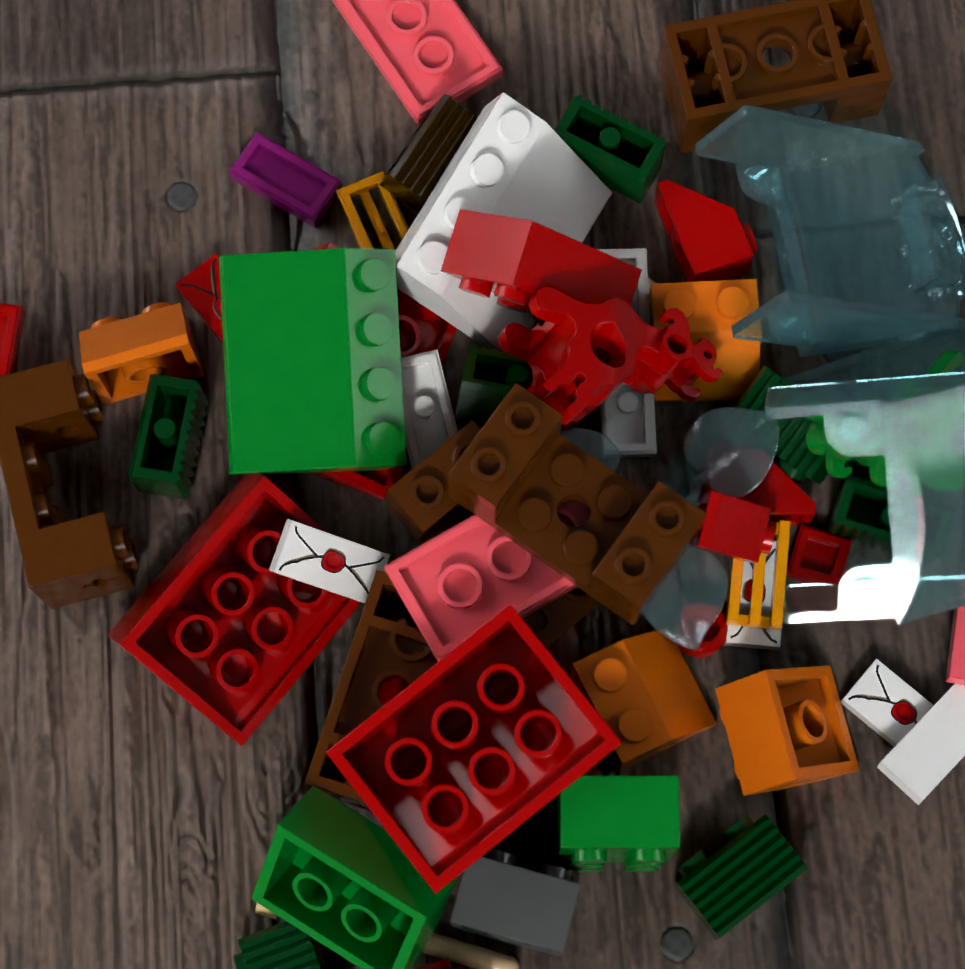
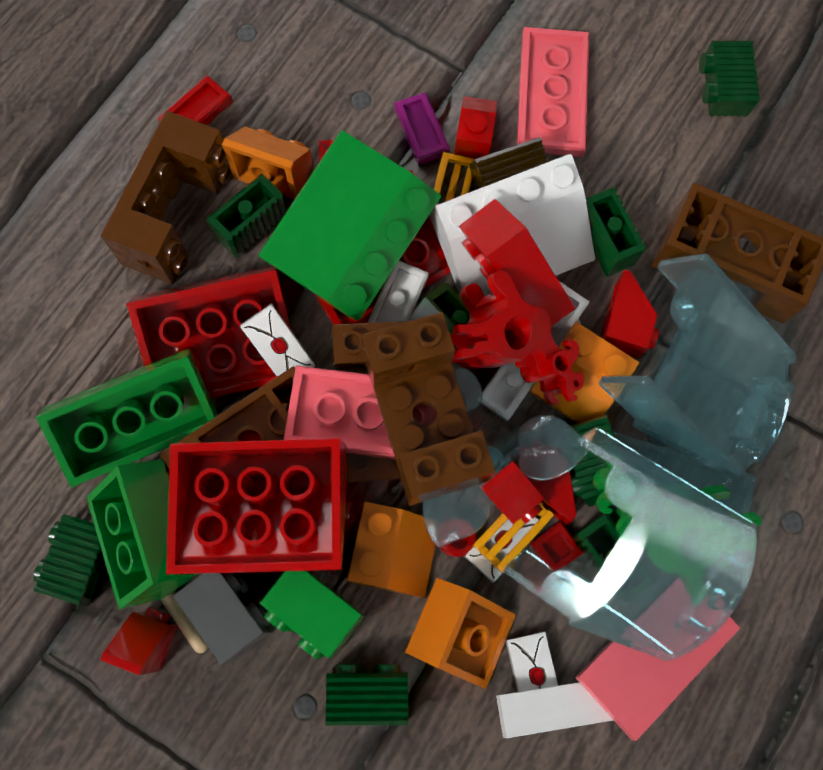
camera: 30 degrees right, 0 degrees up
none -> green brick [35,349,219,488]
none -> red slope [454,96,497,159]

